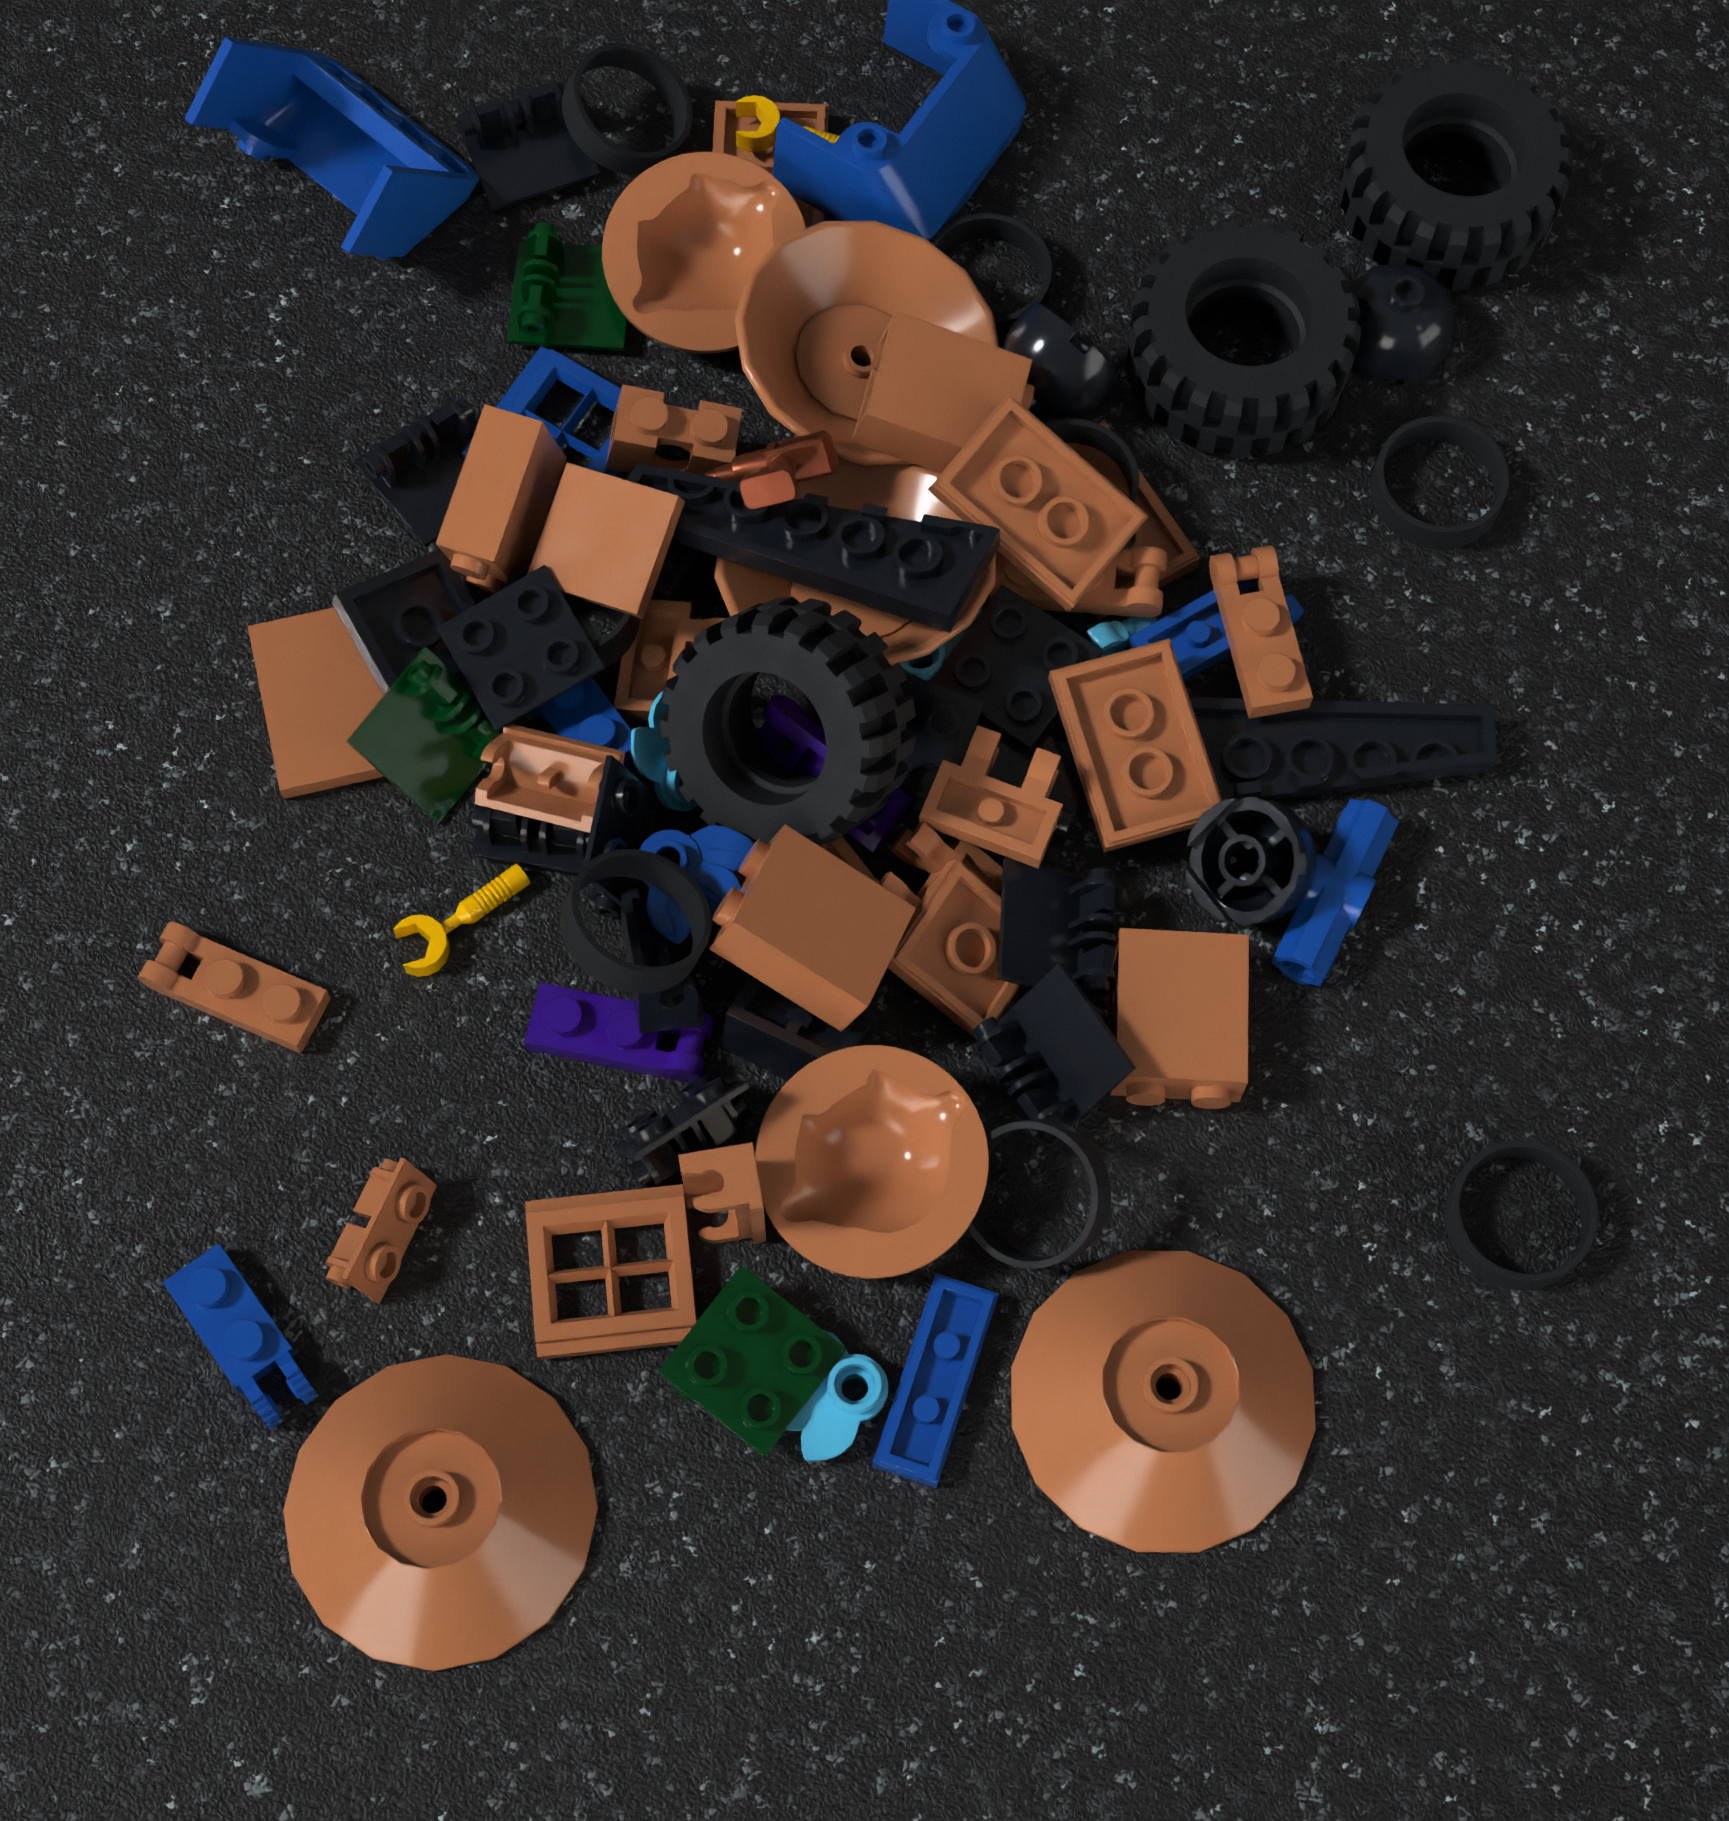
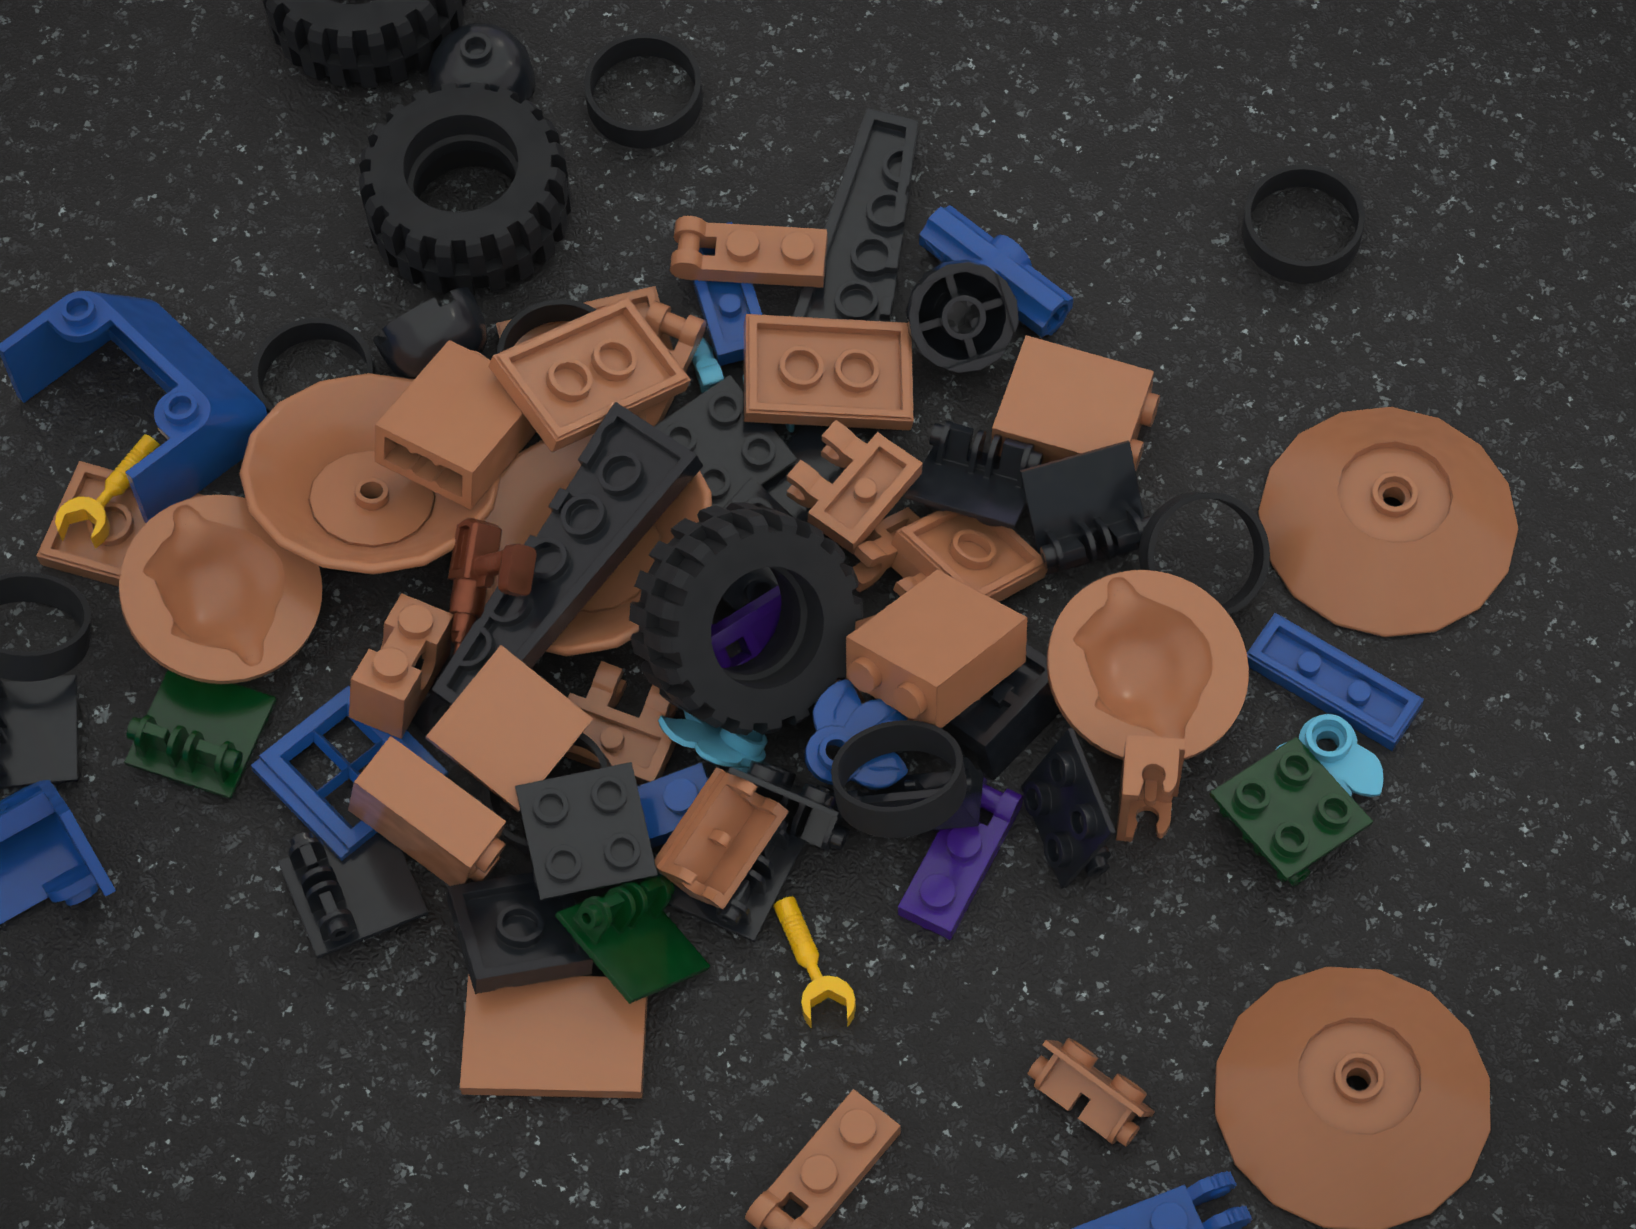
camera: 70 degrees left, 5 degrees down
nougat piece [525,1184,697,1360] -> none

